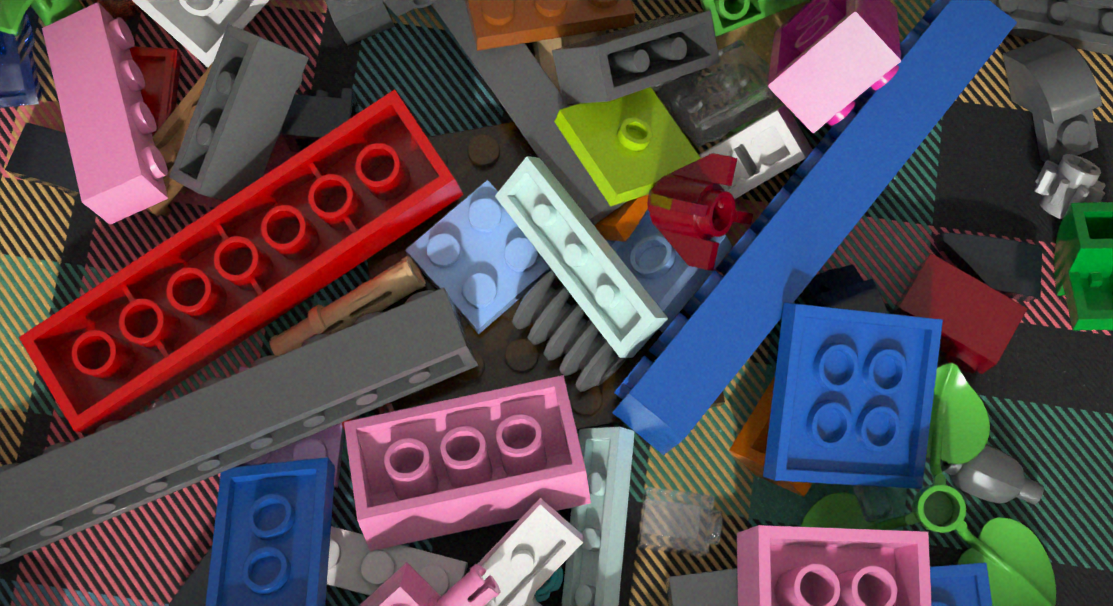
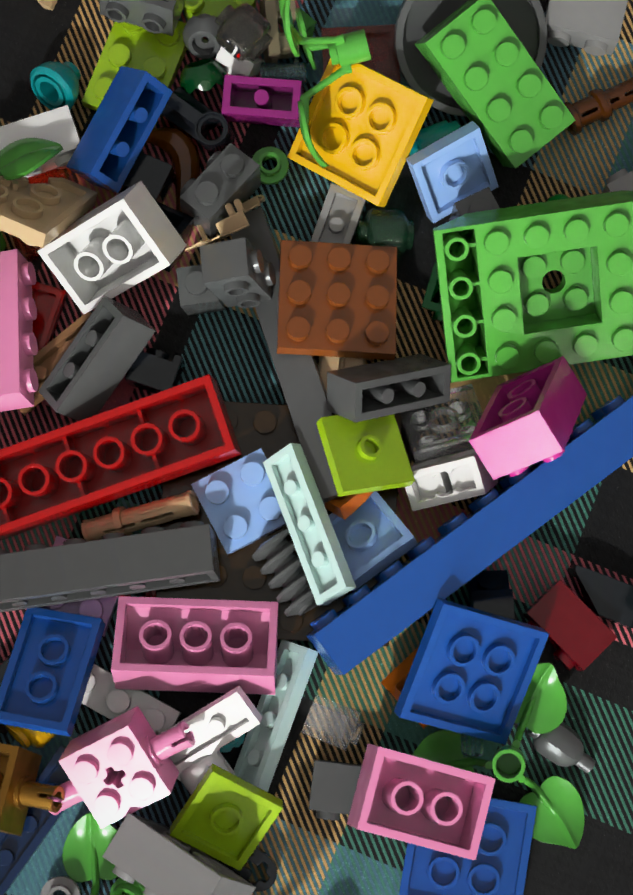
camera: 15 degrees right, 5 degrees up
dark red brick [647,153,753,271] -> none

